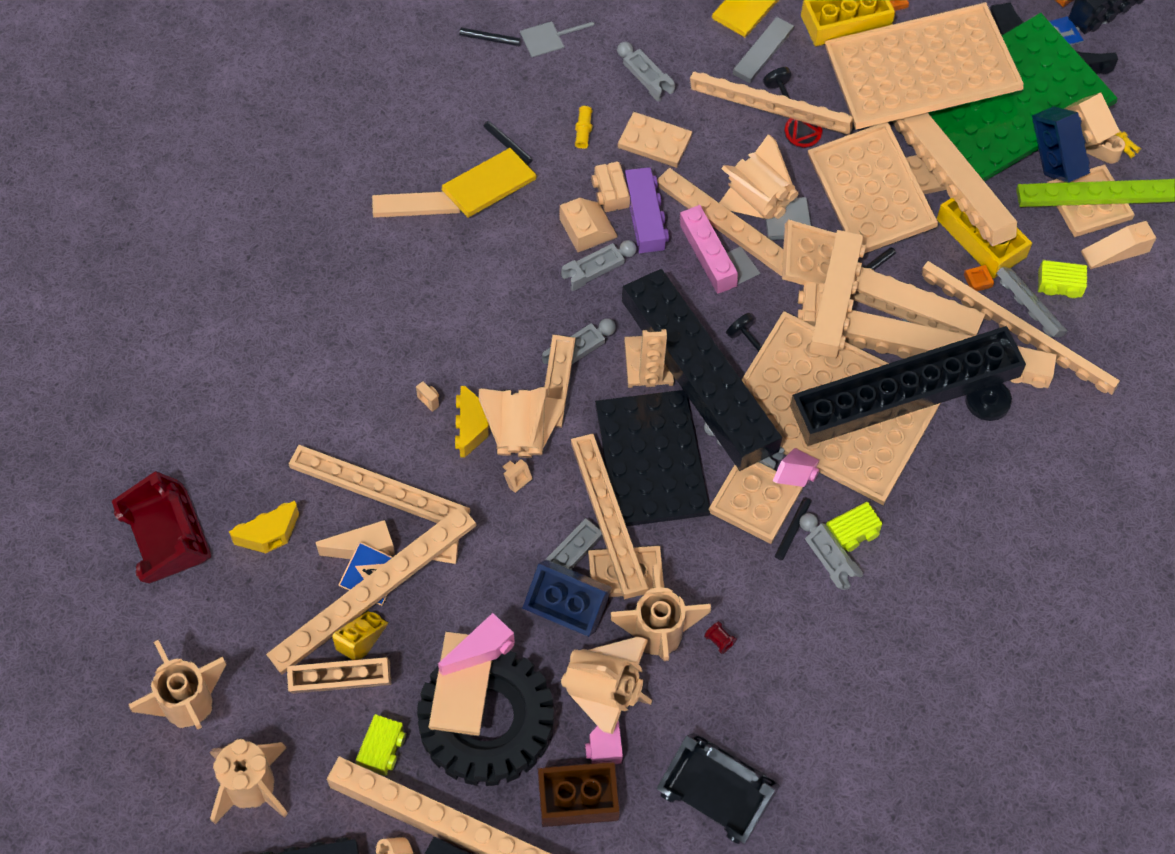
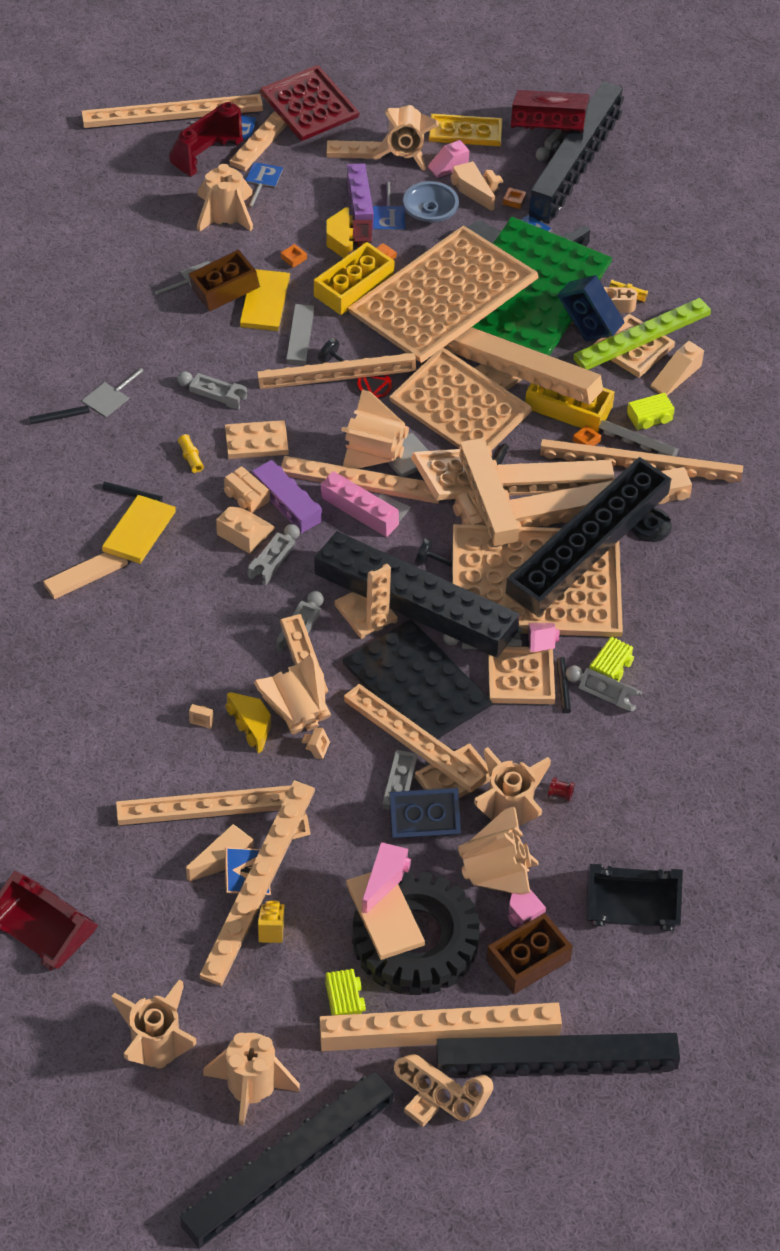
camera: 30 degrees left, 10 degrees down
yellow slope [229,500,299,553] -> none
light nougat brick [287,658,391,694] -> none
light nougat brick [1064,93,1120,147] -> none

